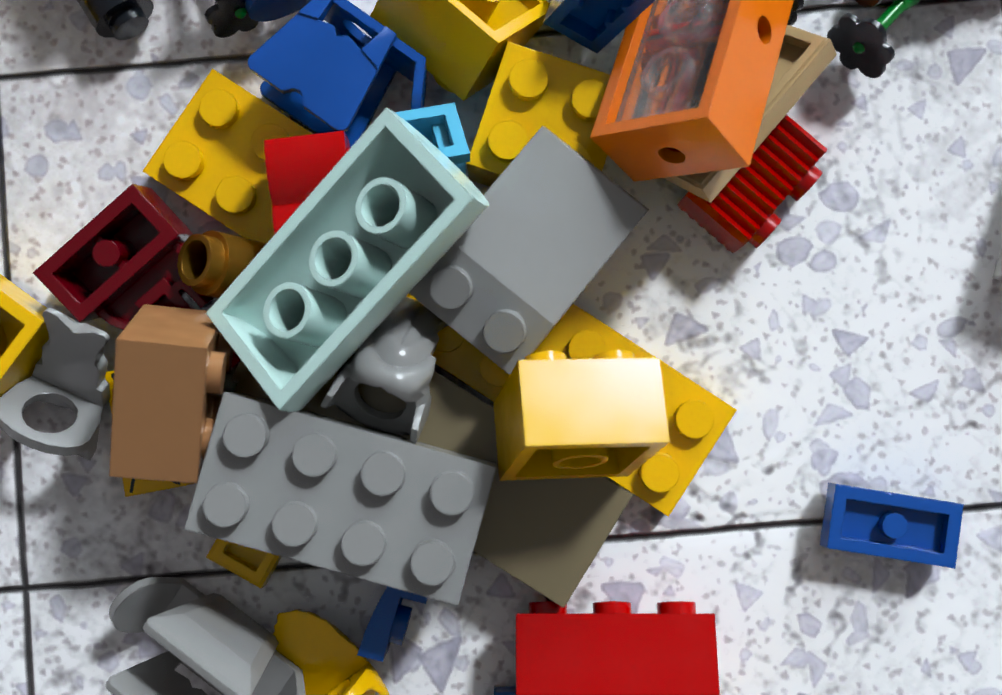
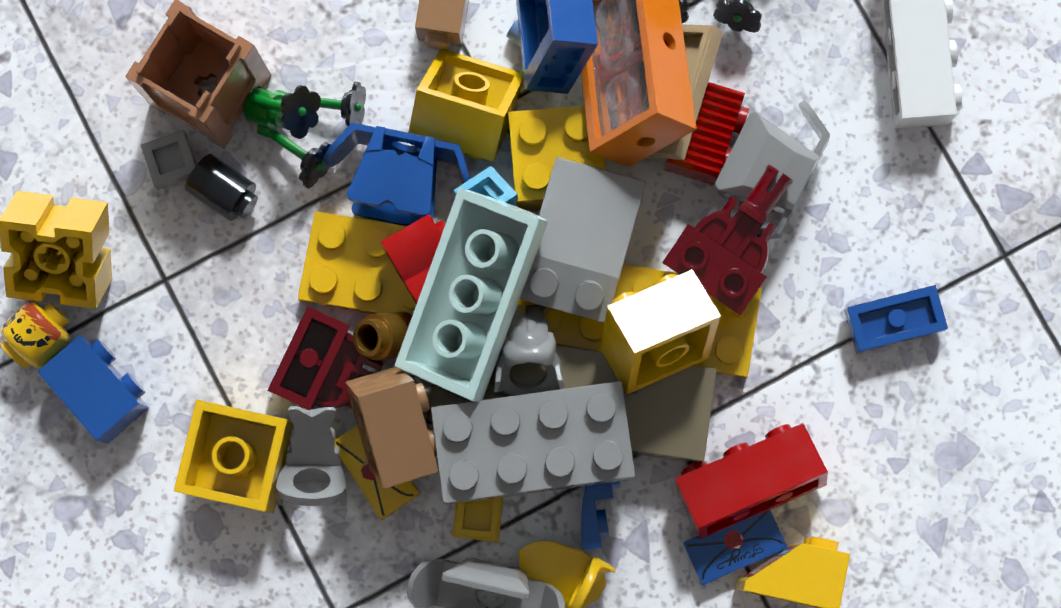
camera: 20 degrees left, 5 degrees down
none -> dark red brick [662,164,793,316]
none -> light grey piece [715,100,830,239]

